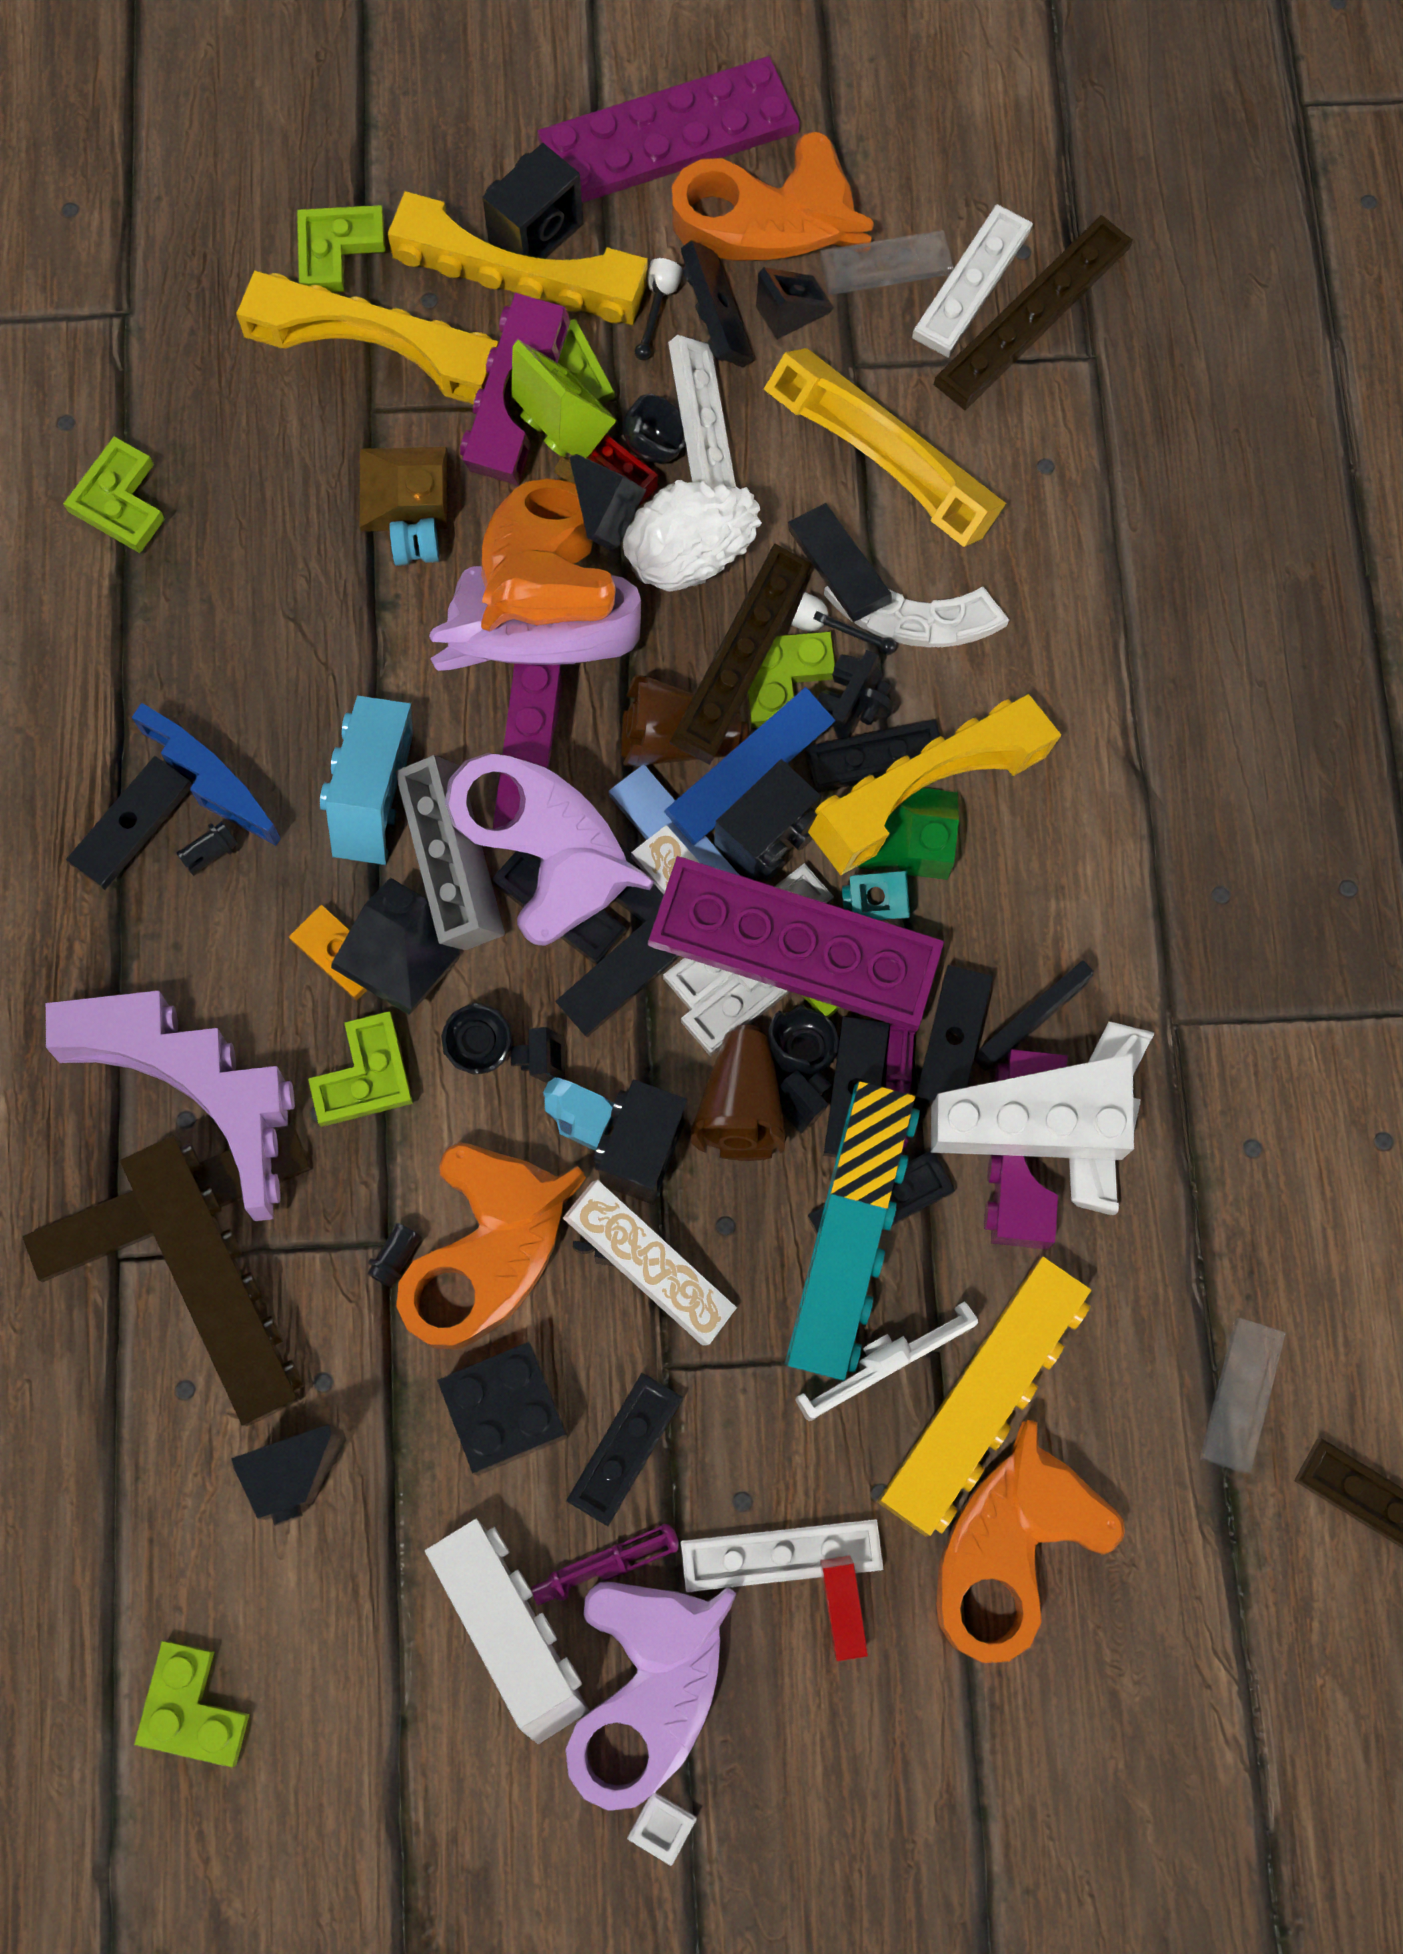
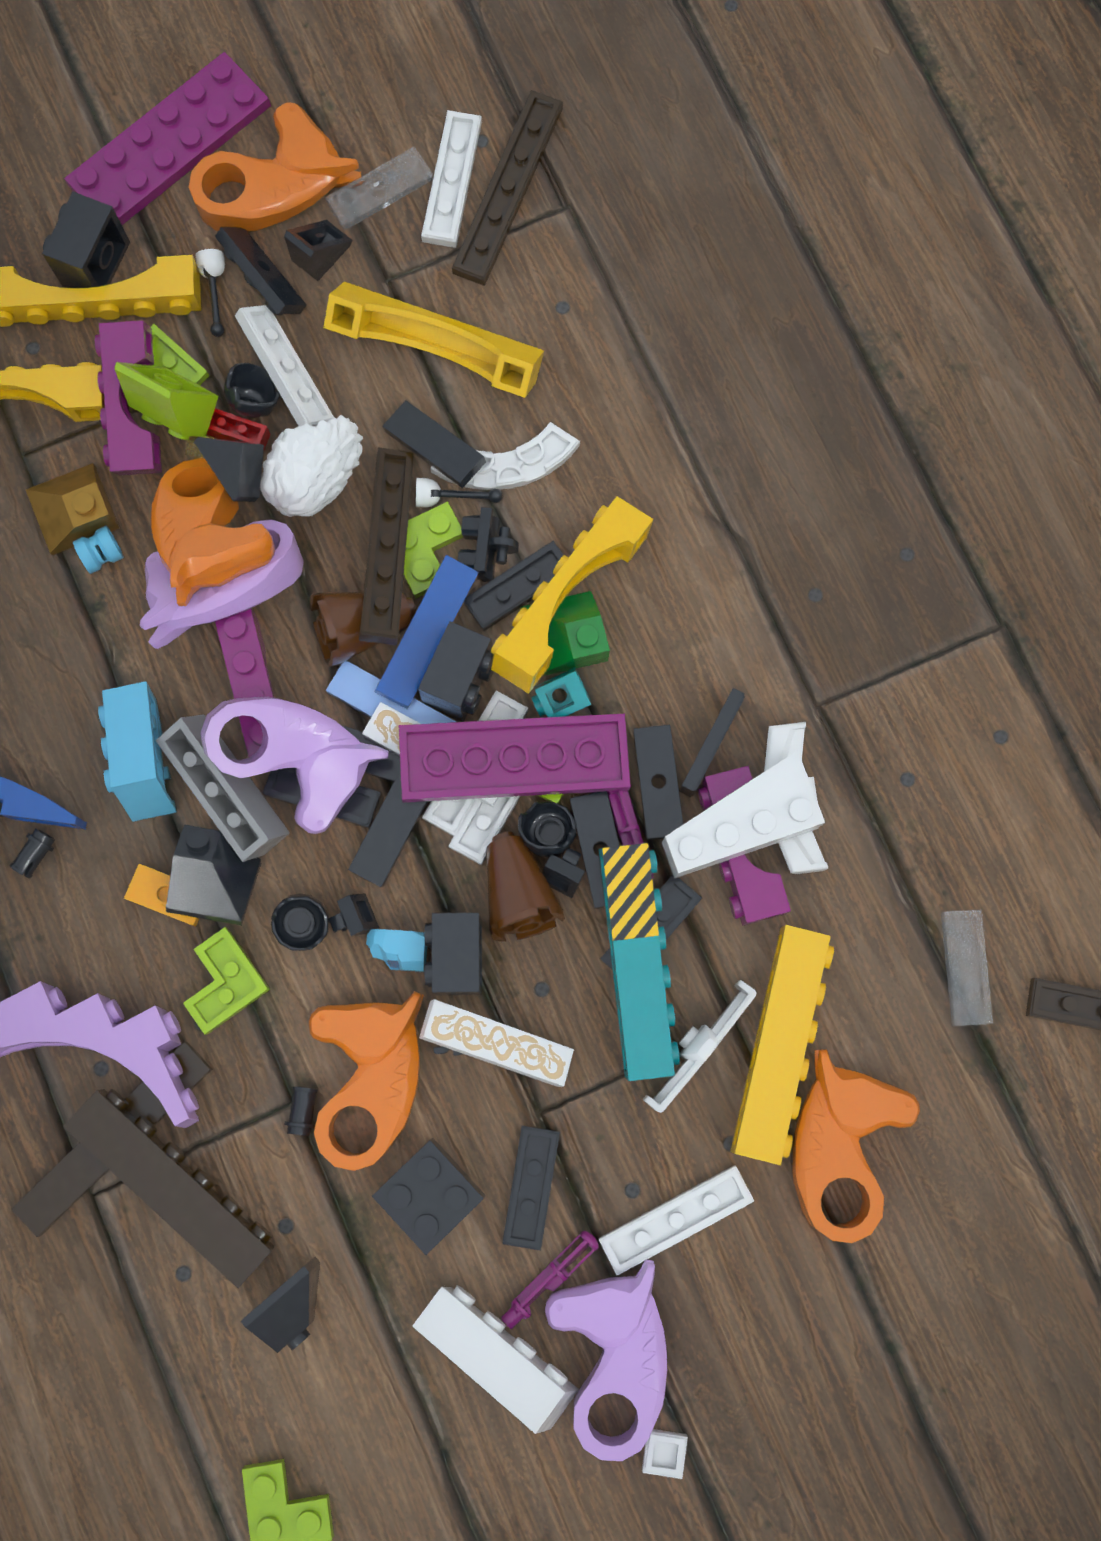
camera: 20 degrees left, 5 degrees up
red piece [820,1555,868,1662] -> none

